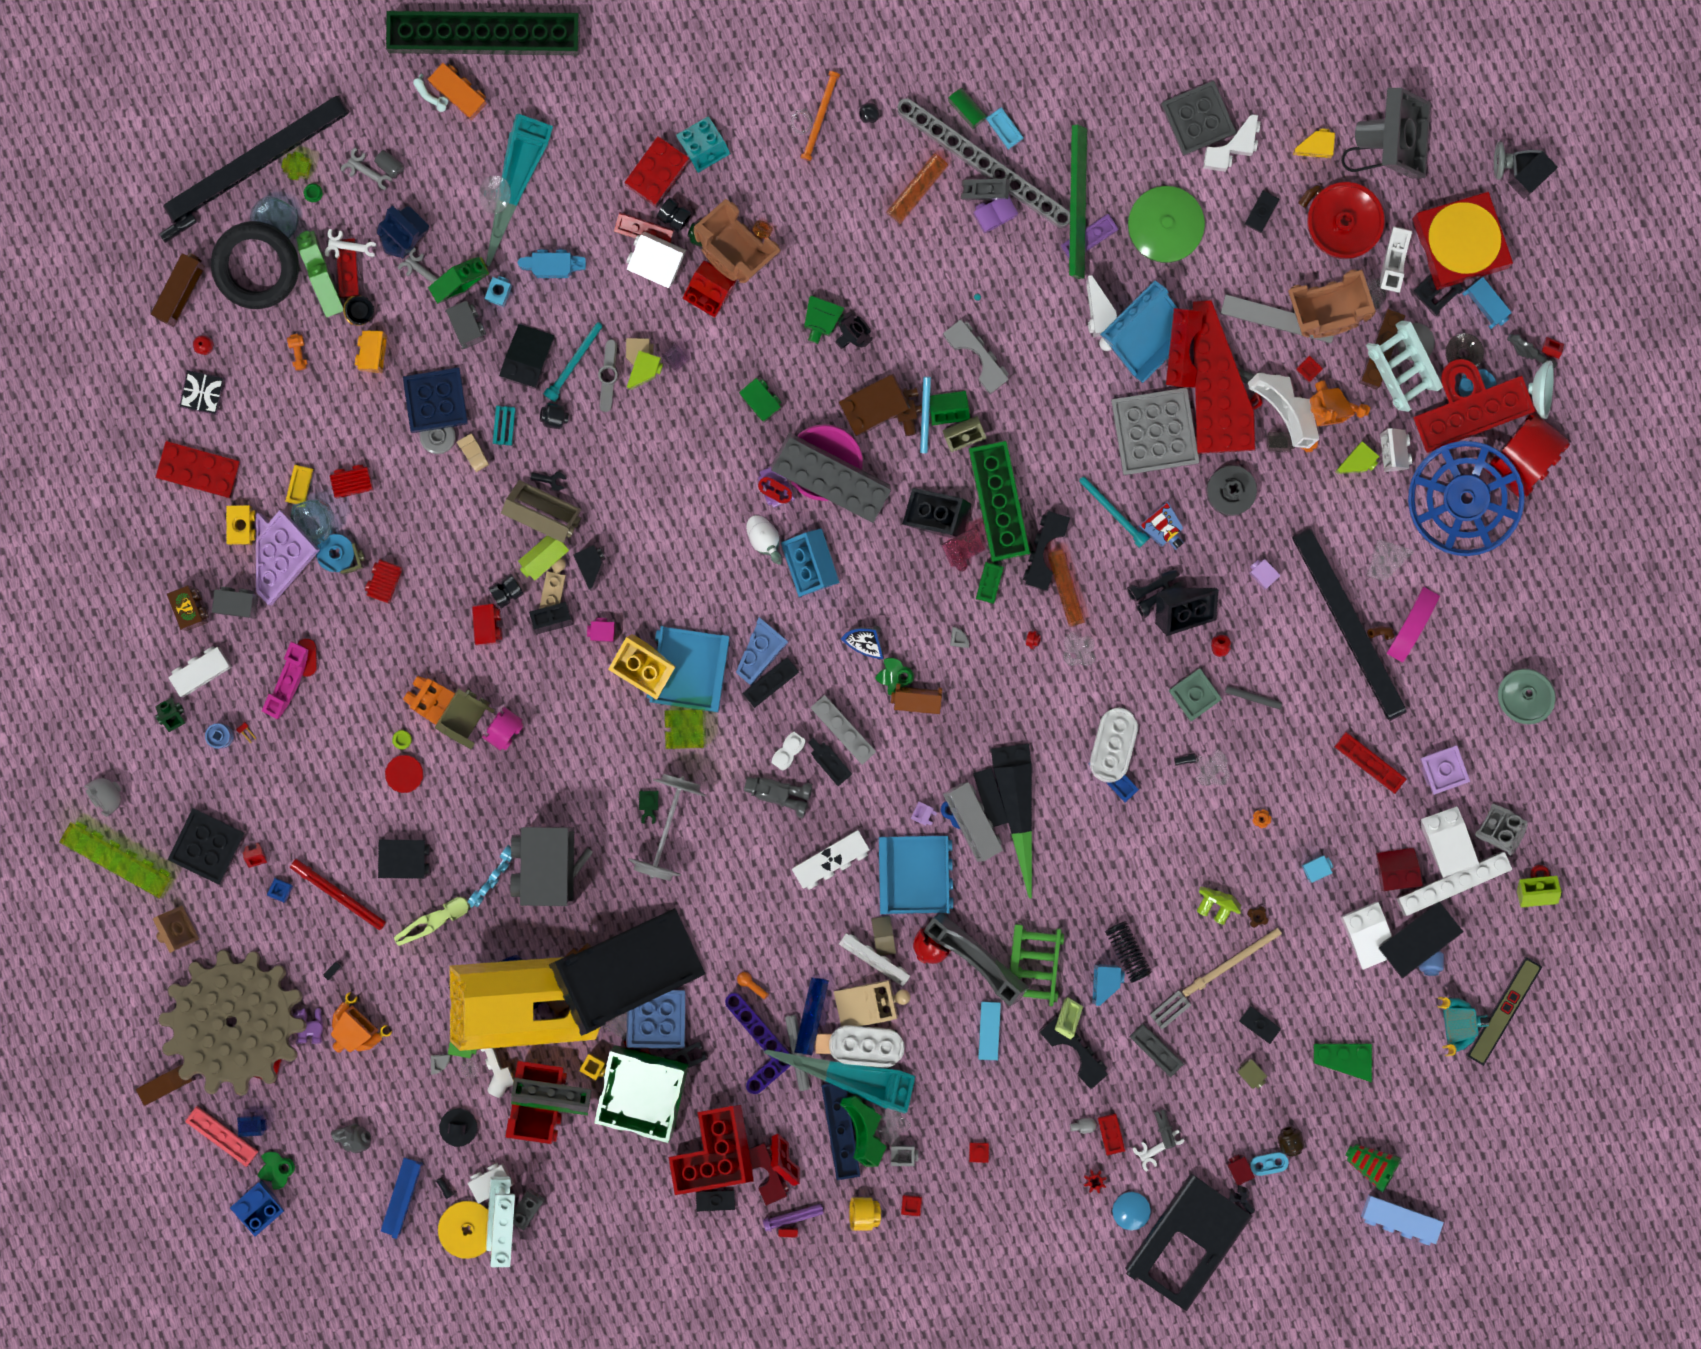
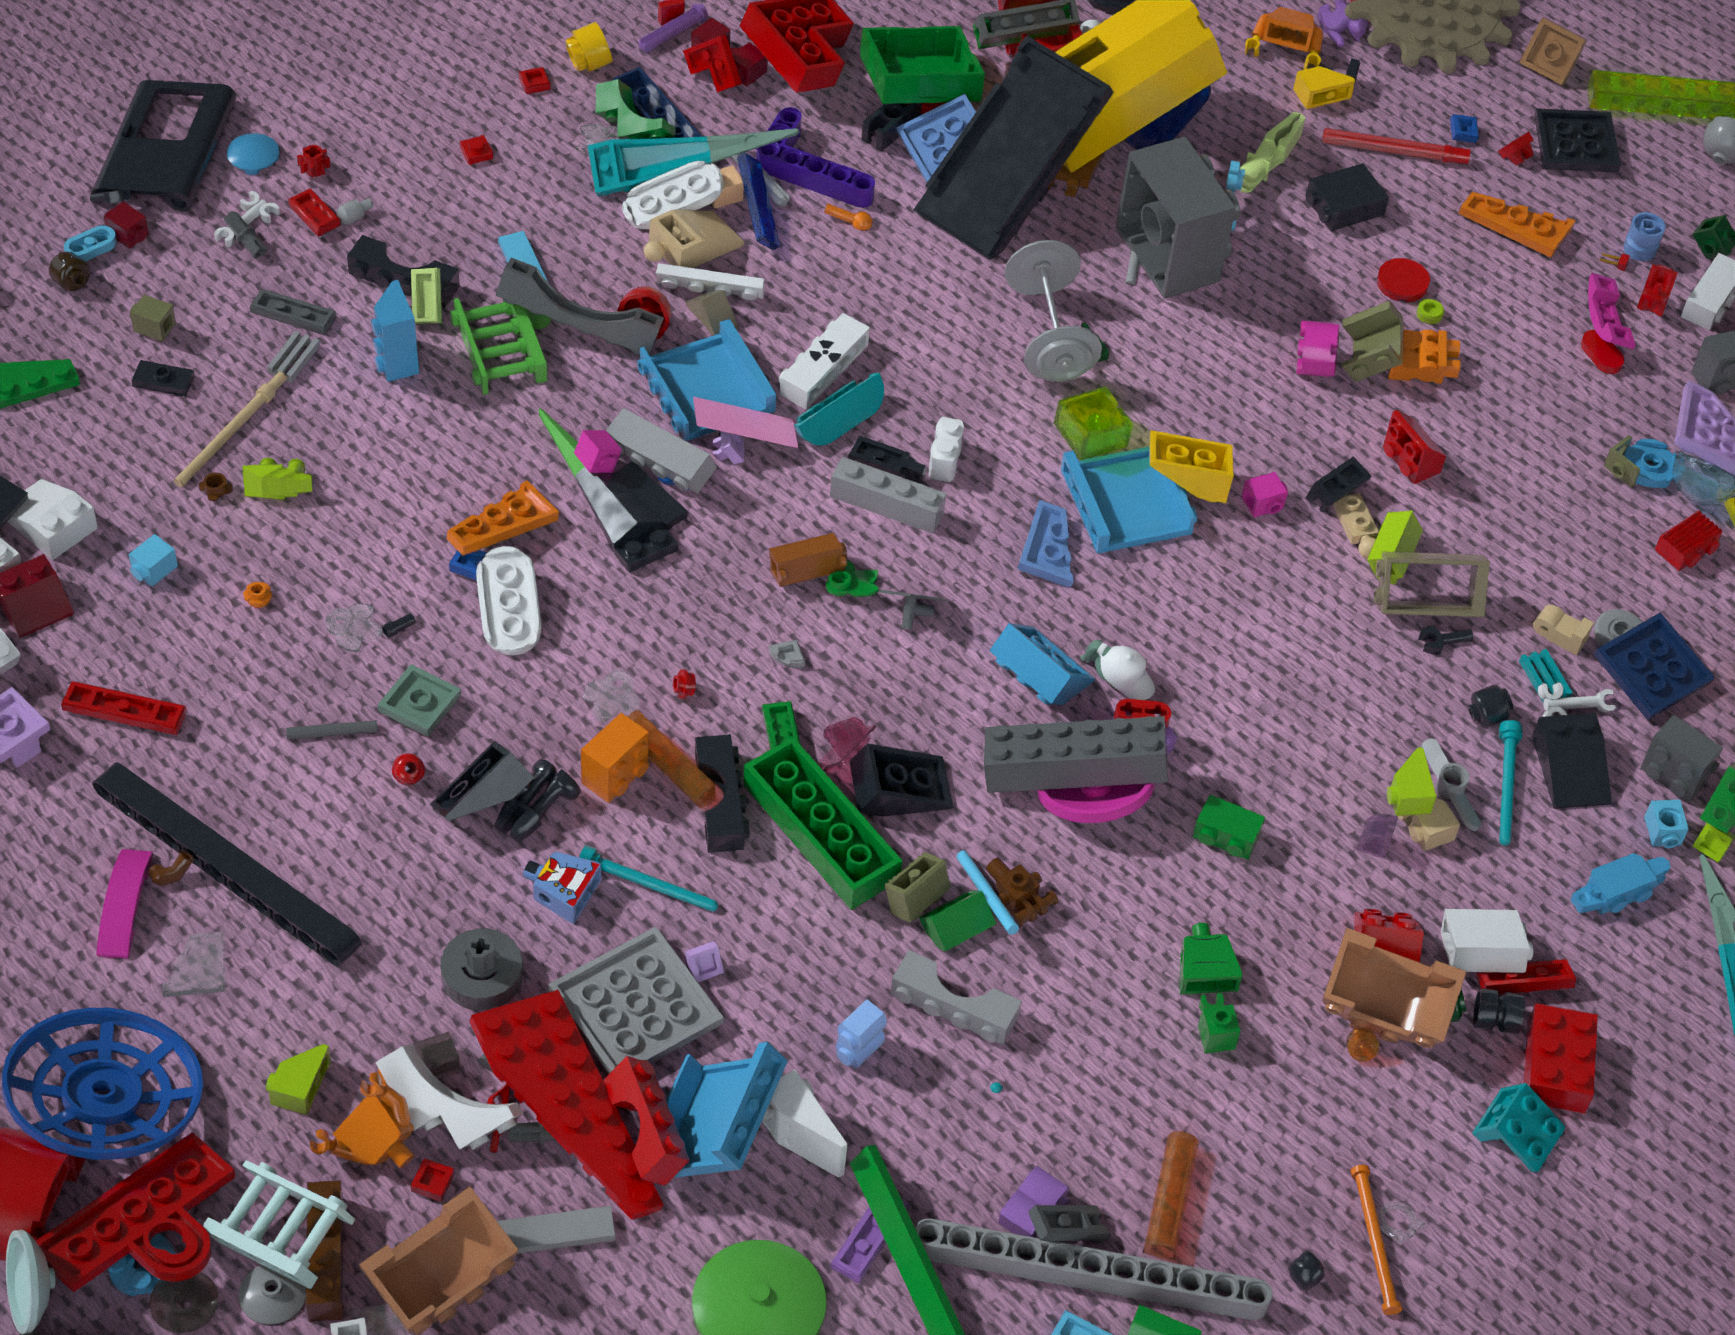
camera: 150 degrees right, 35 degrees down
red brick [365,559,403,604] -> none
black wheel [488,574,524,609] -> none
black slope [573,545,606,591] -> none
yellow brick [579,1053,606,1080] -> none
black plate [743,657,799,708] -> none
dark grey piece [744,777,813,819] -> none
black tile [835,312,873,349] -> none
reddish brown slope [839,374,910,436] -> none
light grey window [891,1145,918,1166] -> none
black piece [1105,921,1152,983] -> none
lavender brick [1249,559,1280,590] -> none
white slope [1380,428,1412,472] -> none
none -> orange wing [447,480,559,556]
none -> dark pink brick [574,430,622,473]
none -> orange brick [581,713,649,803]
none -> lavender tile [685,941,724,982]
none -> bright pink sticker [693,397,798,448]
none -> teal brick [794,373,884,446]
none -> light blue brick [836,999,887,1069]
none -> green brick [1198,993,1240,1053]
none -> yellow slope [1293,66,1355,109]
none -> orange wing [1459,192,1576,258]
none -> white bar [1538,683,1616,717]
none -> red hips [1637,264,1678,317]

